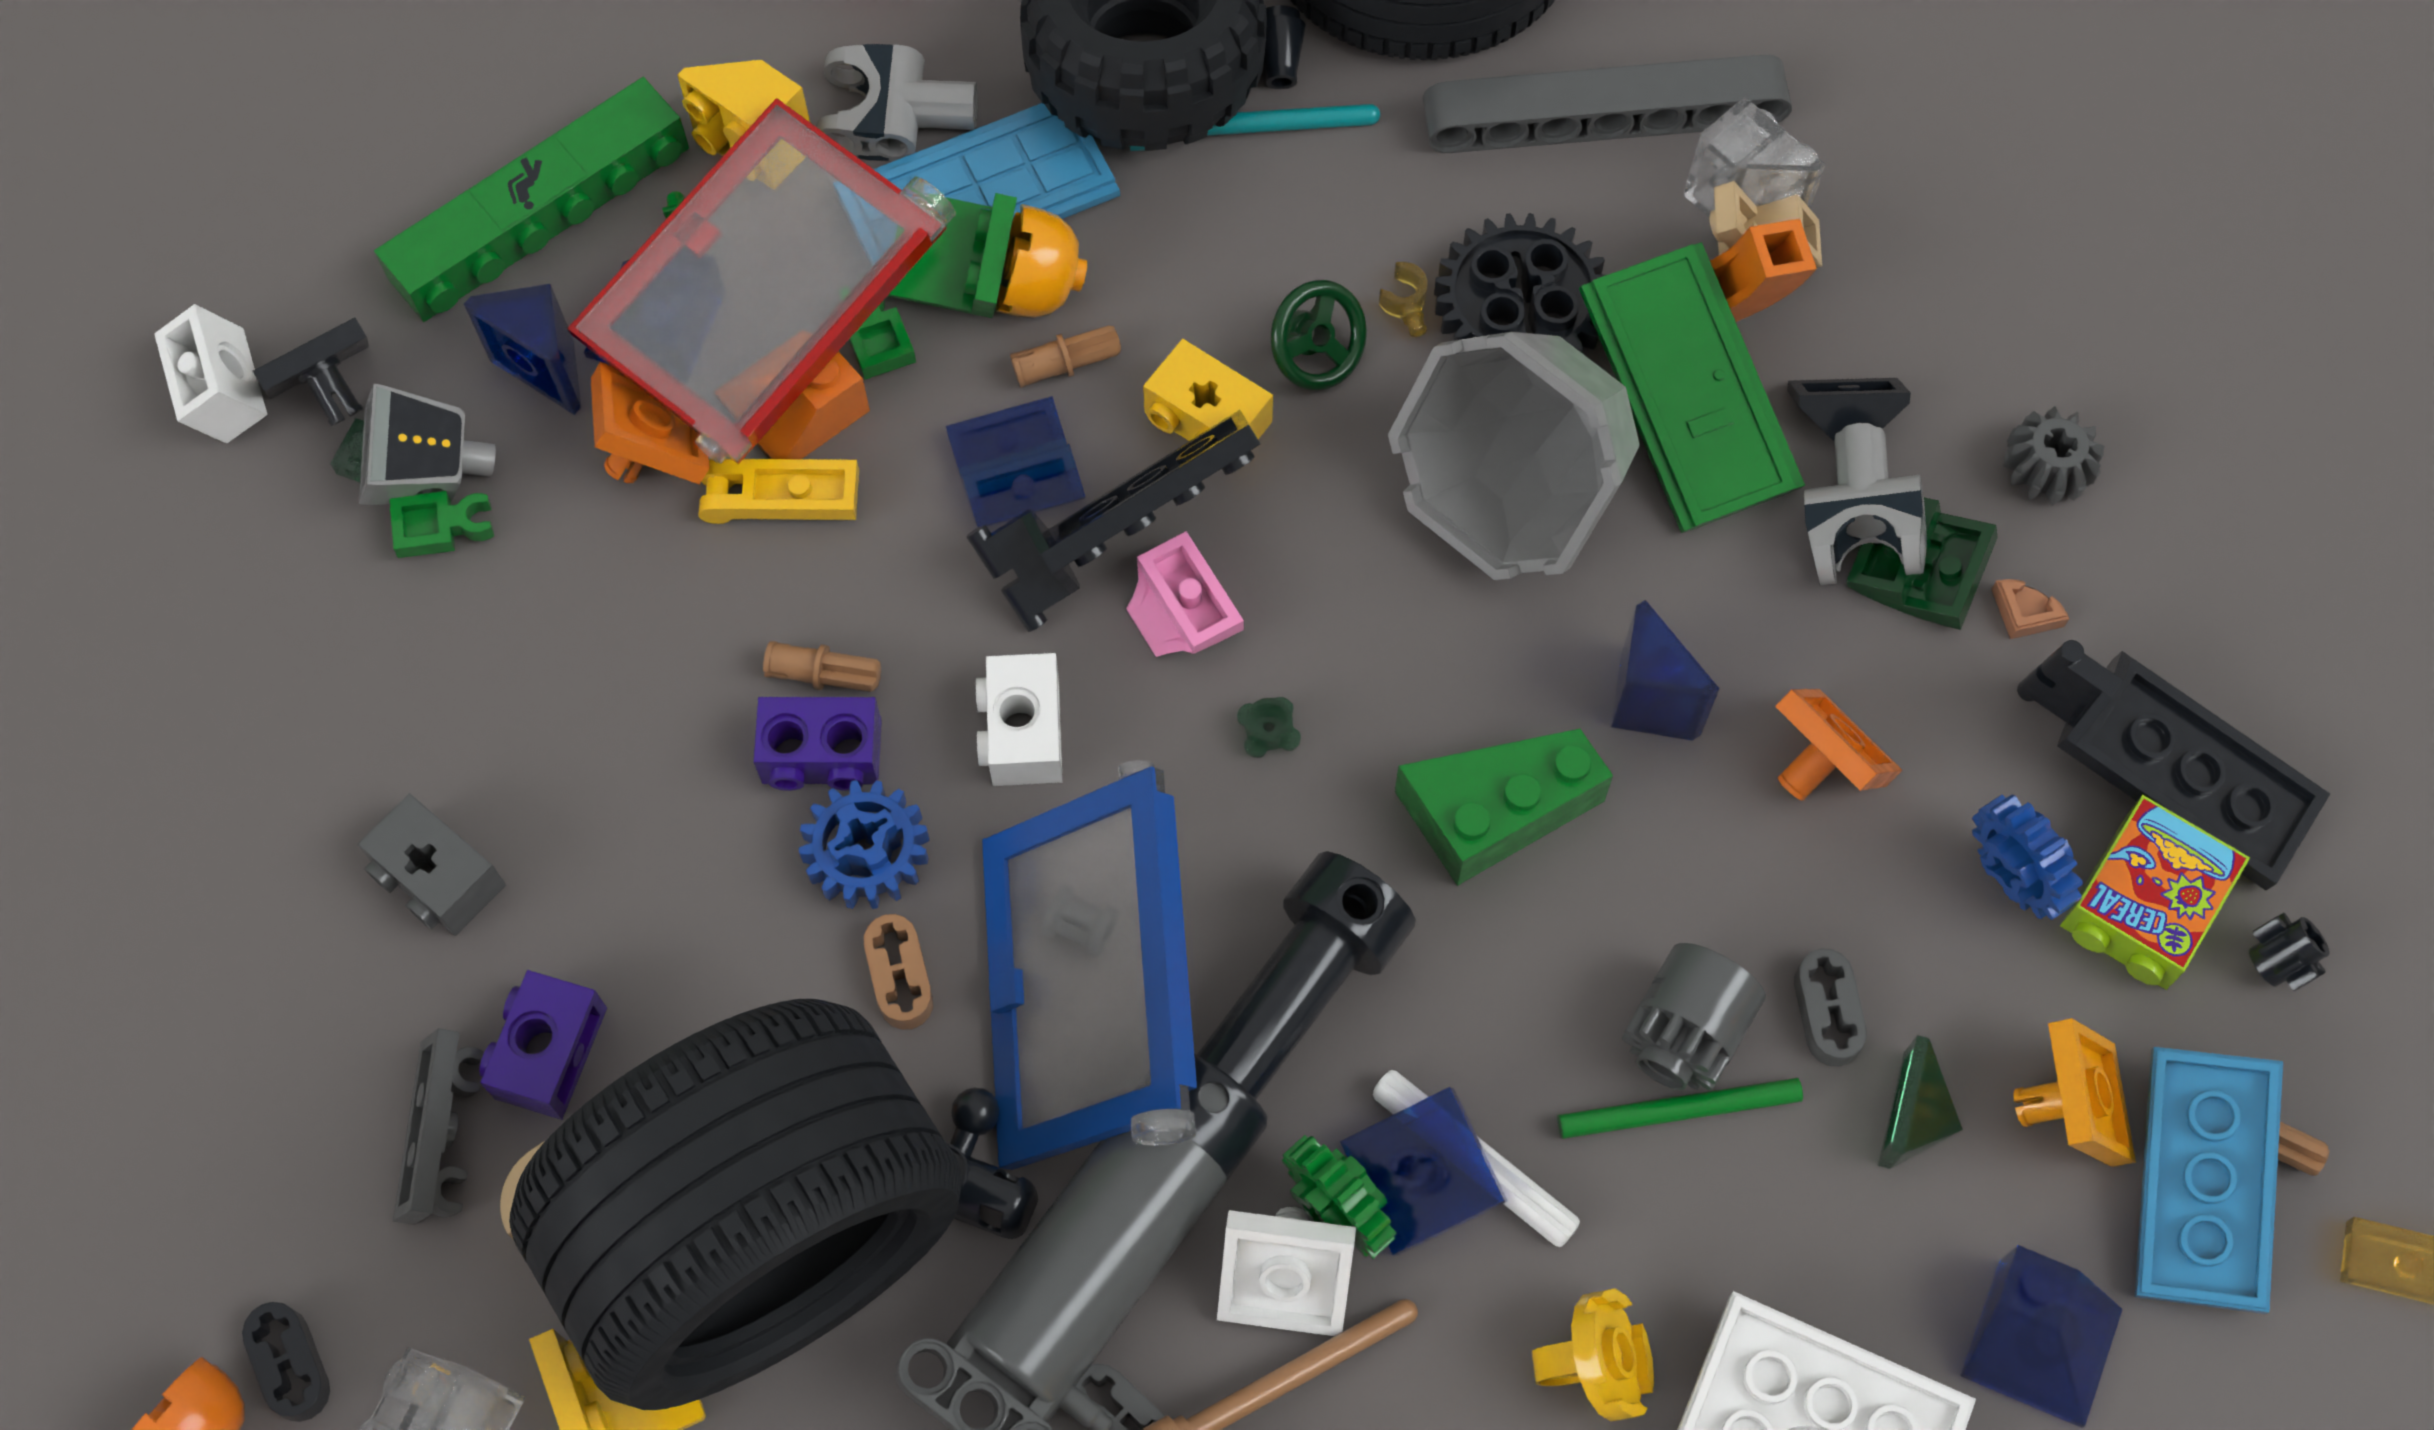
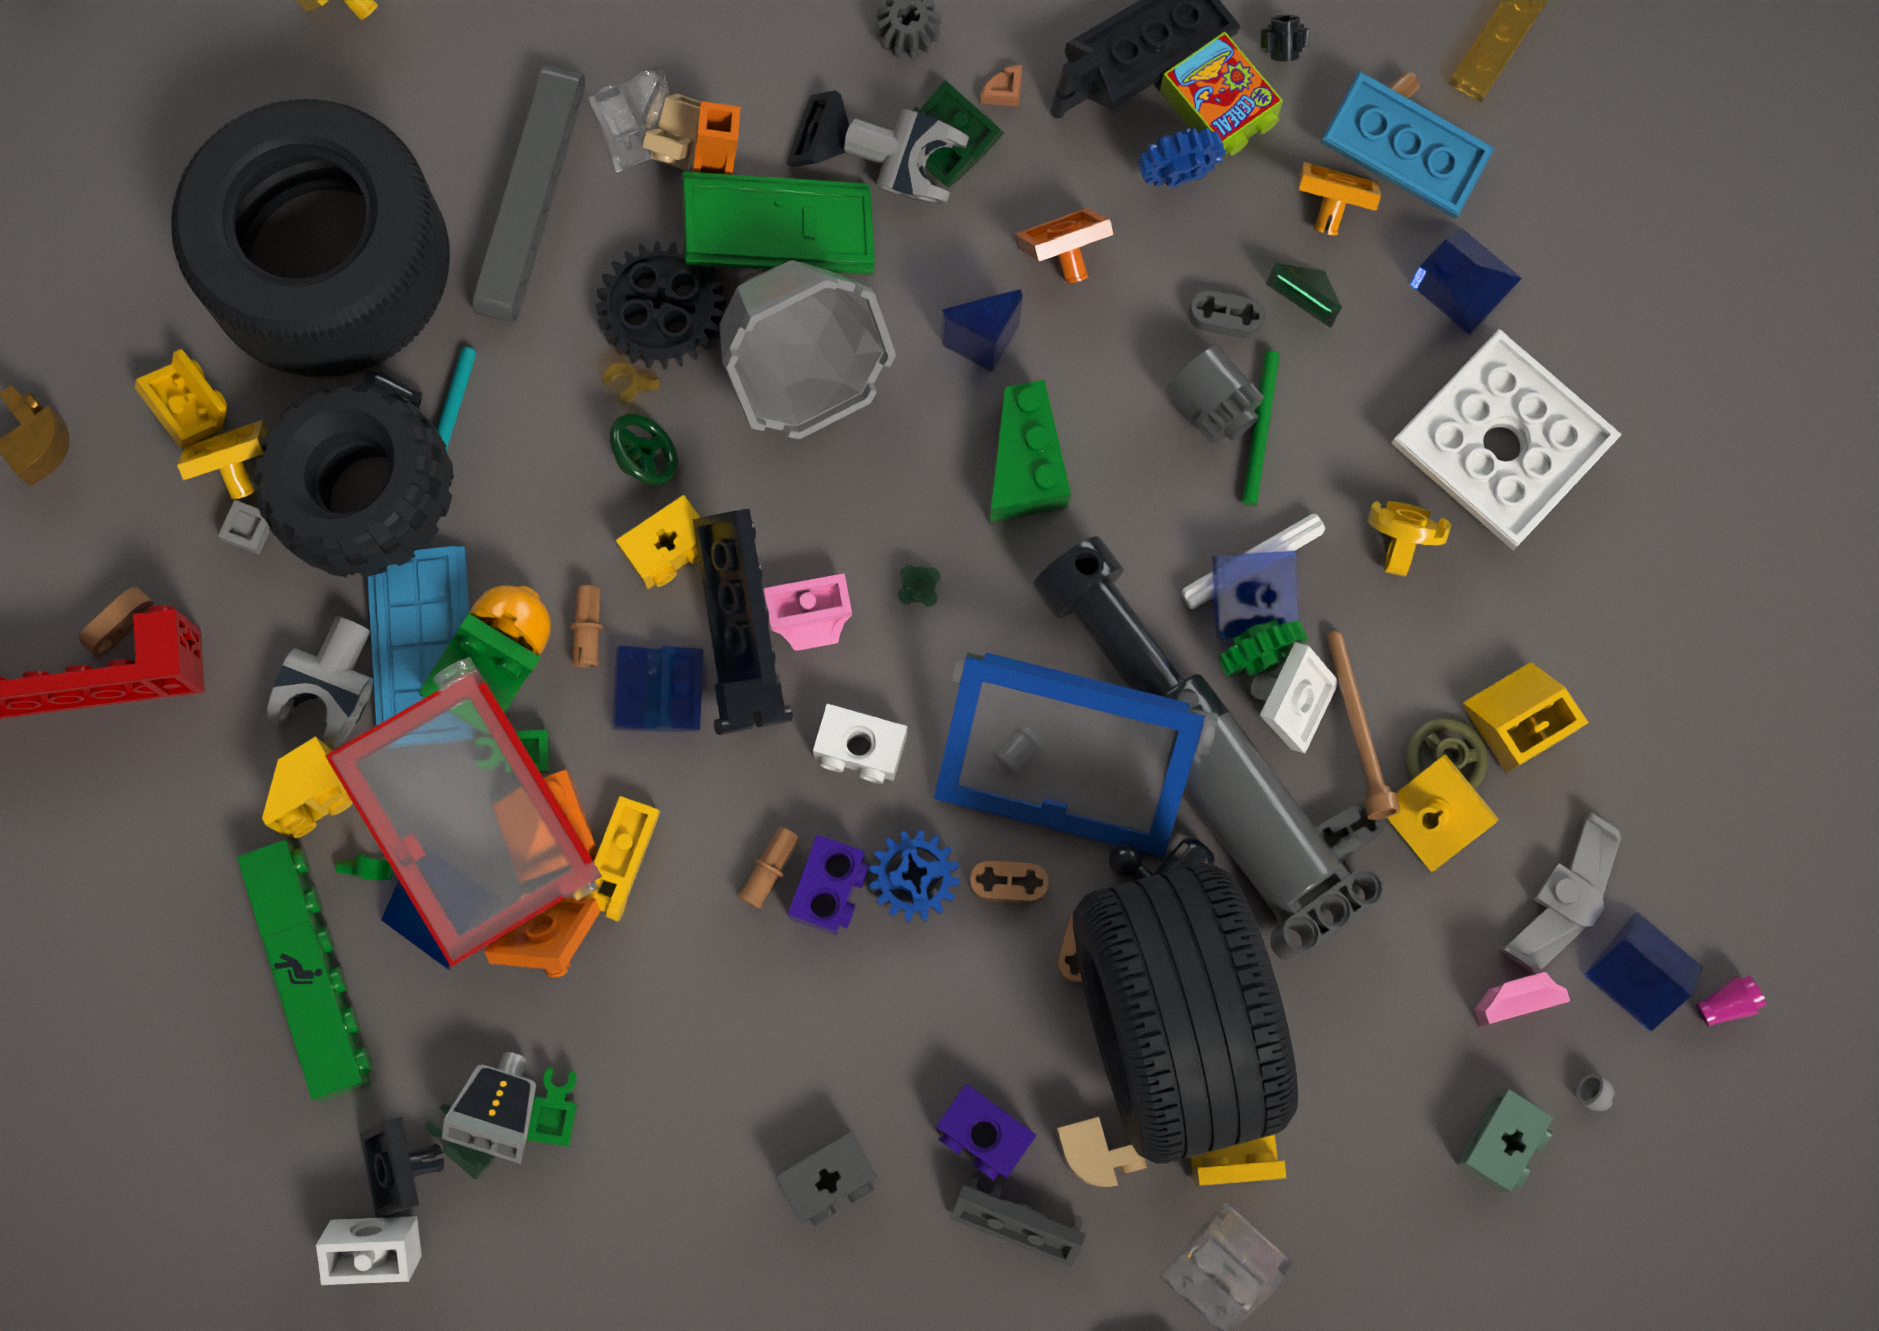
camera: 75 degrees left, 10 degrees up
clear blue slope [464,284,581,415] -> none

